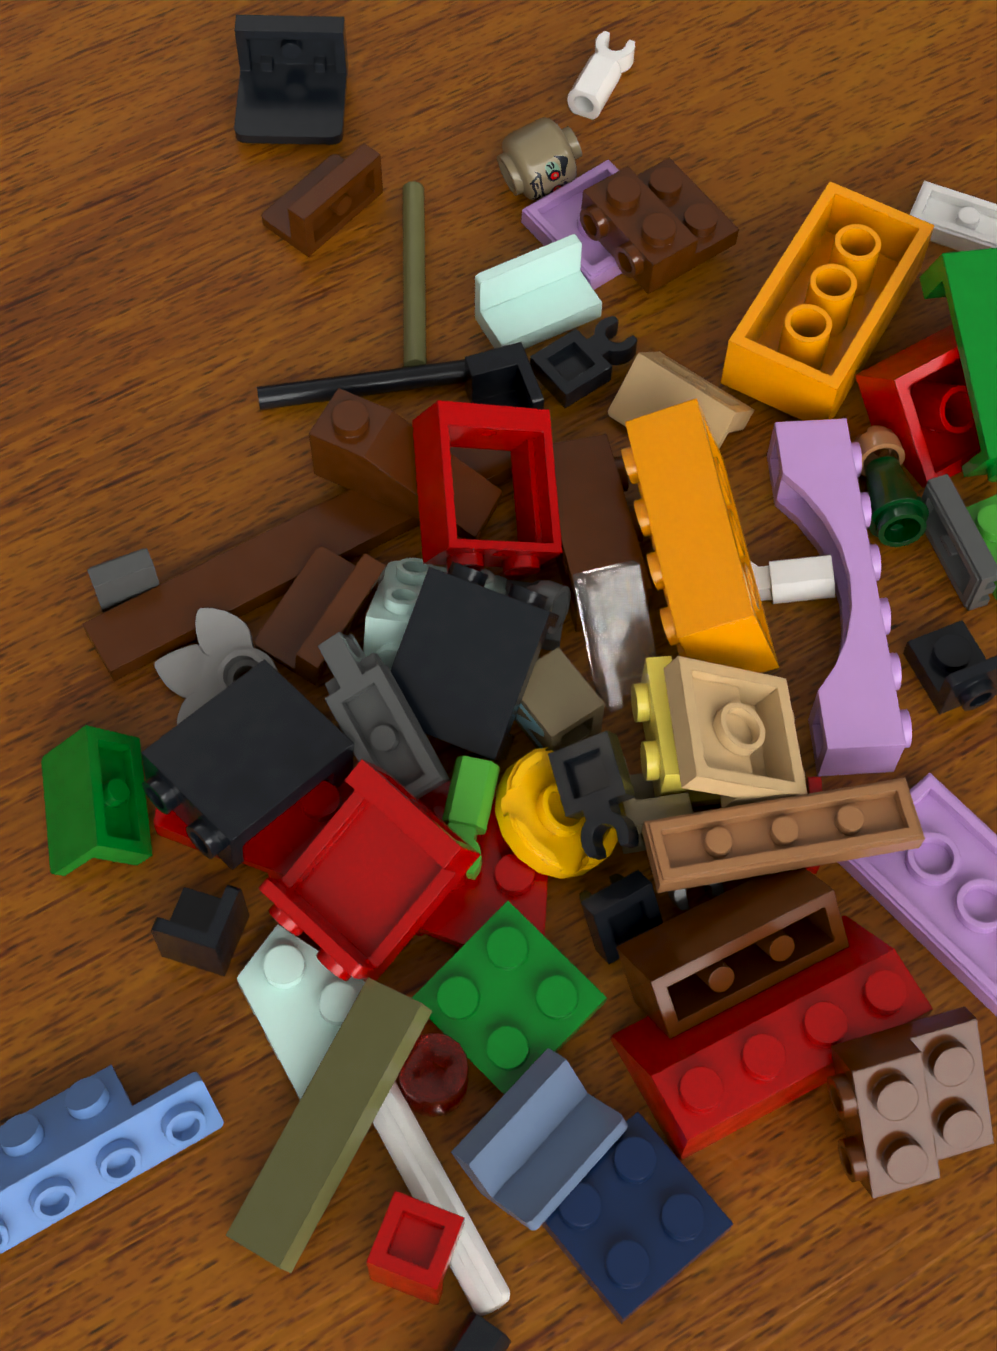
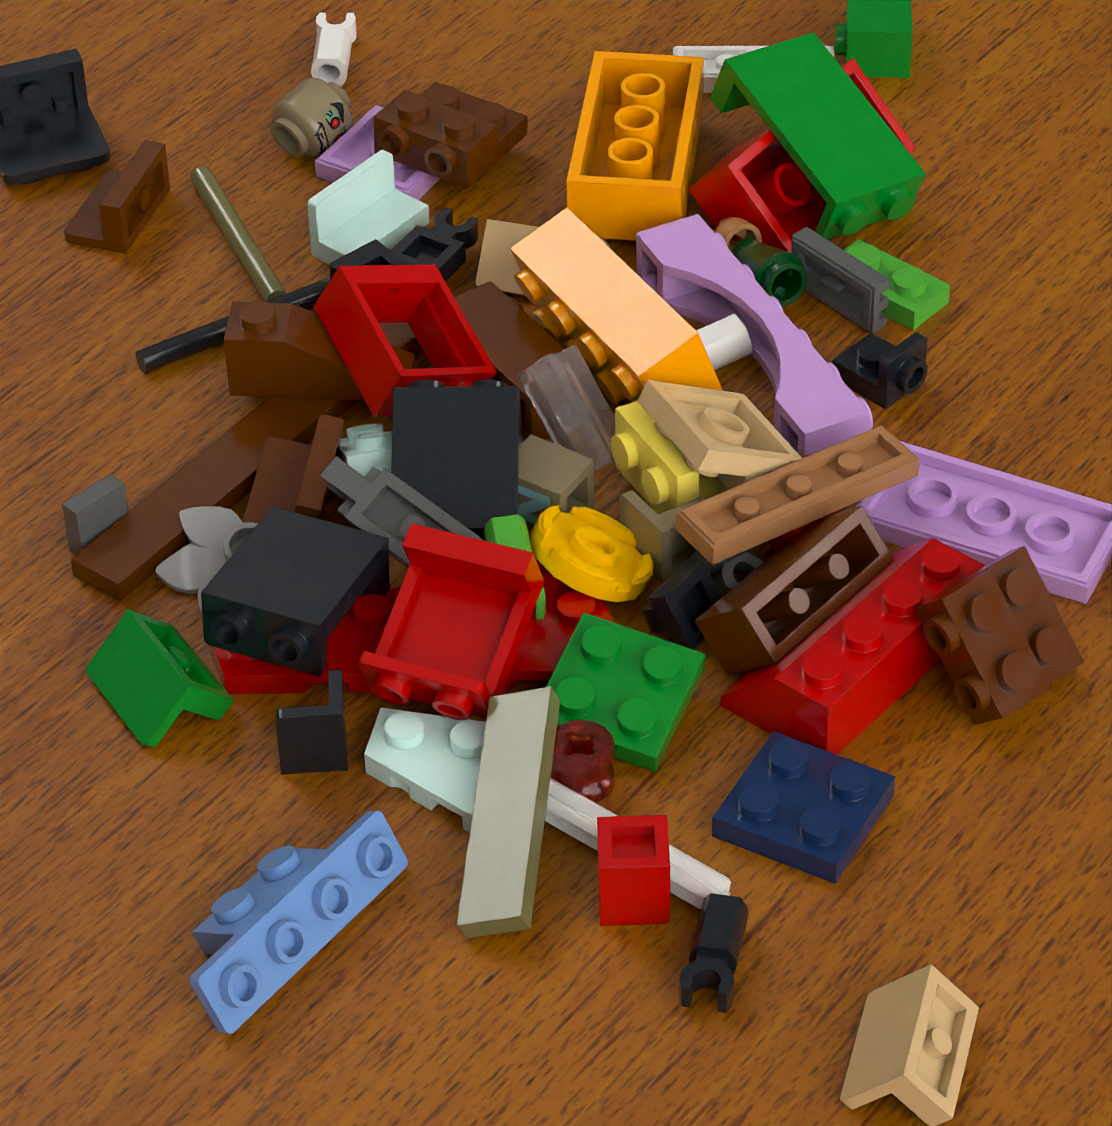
camera: 20 degrees left, 20 degrees down
sand blue panel [451,1048,628,1230] -> none
black plate [548,731,639,860] -> none

